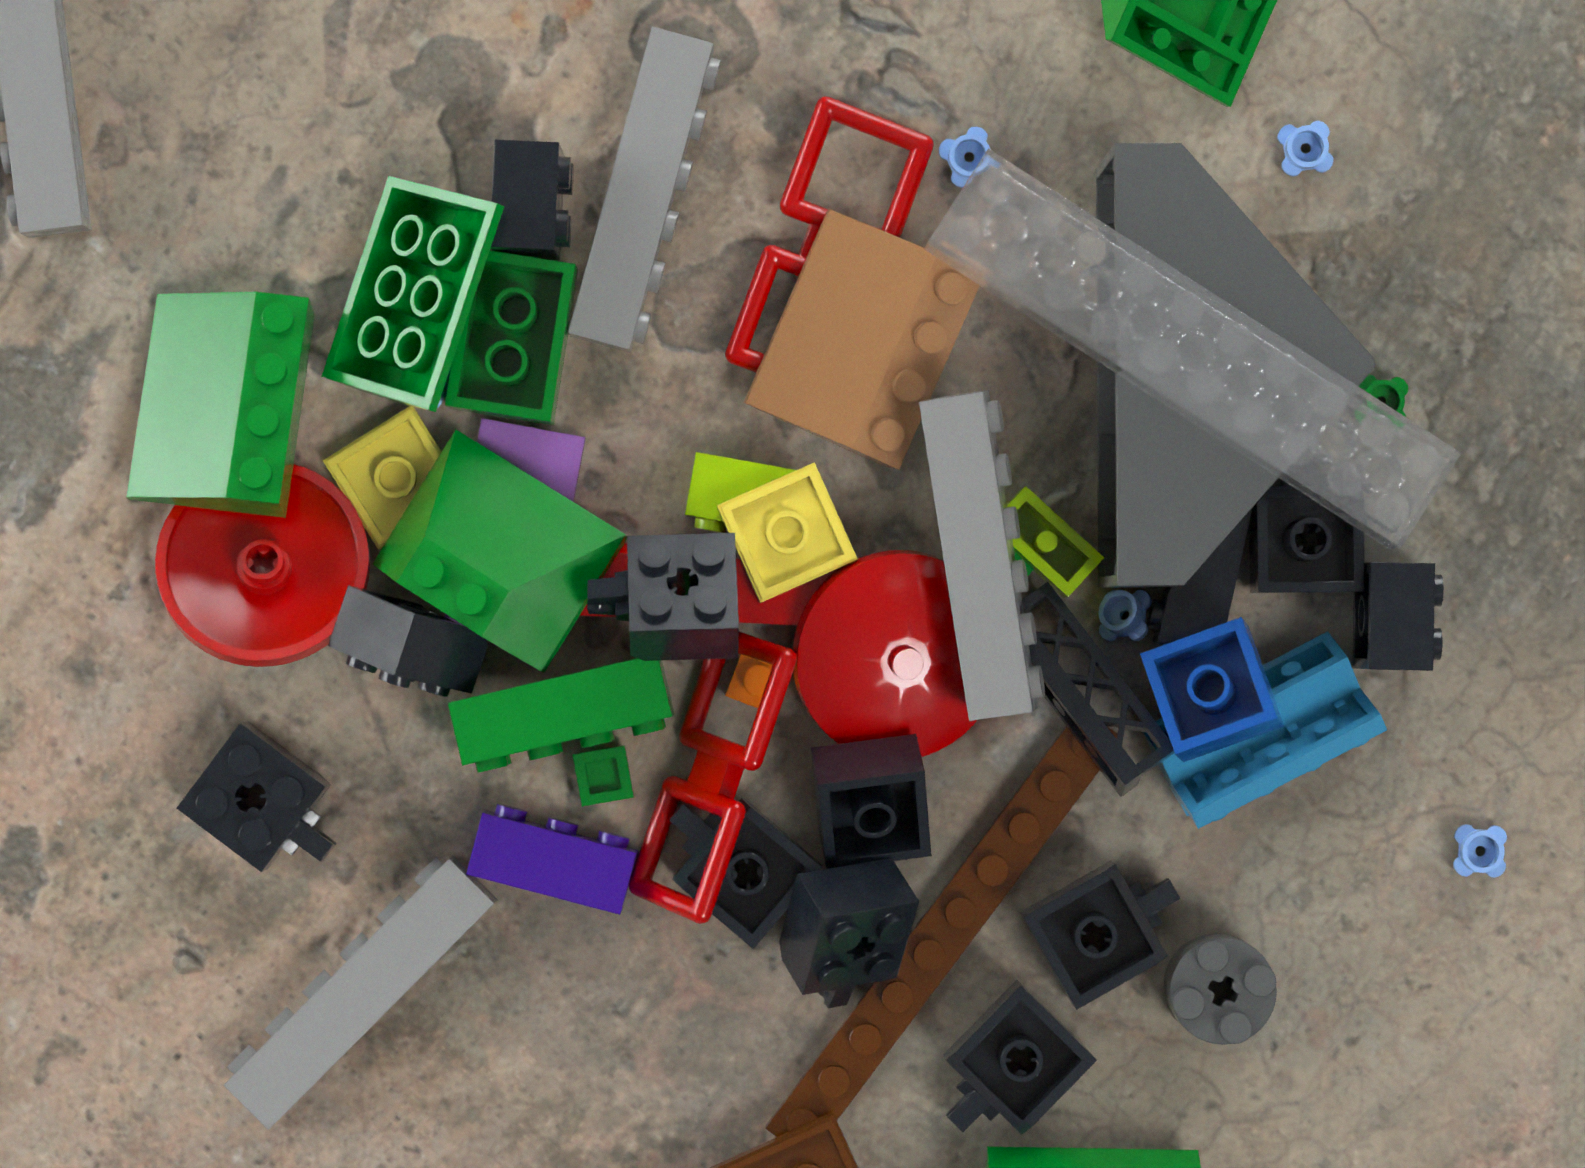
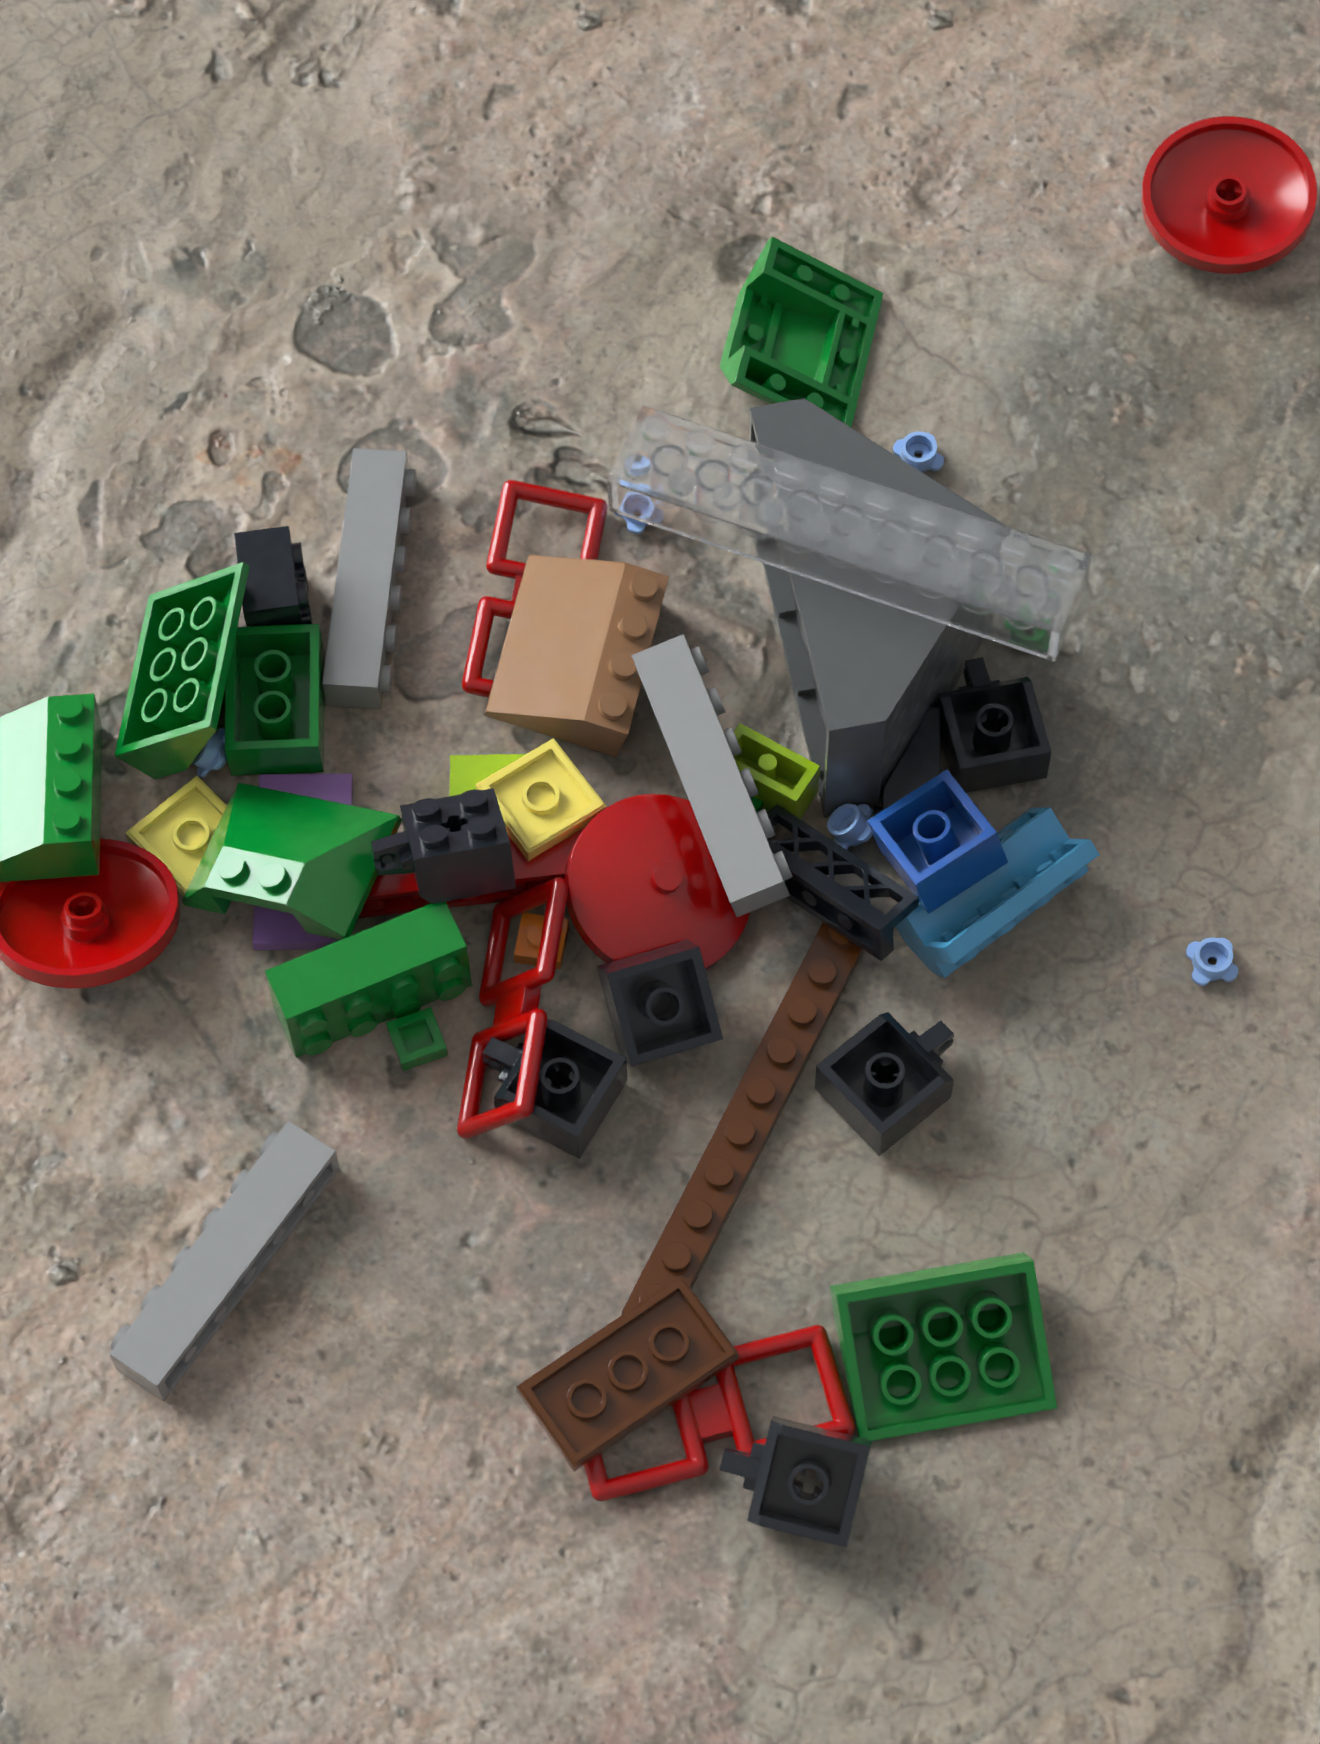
camera: 10 degrees left, 25 degrees down
black hinge [176,721,336,872] -> none
black hinge [328,585,488,697] -> none
dark purple brick [466,804,638,915] -> none
black hinge [779,858,919,1009] -> none
black hinge [943,980,1097,1135] -> none
dark grey brick [1164,933,1277,1045] -> none
black brick [1352,562,1444,671] -> none

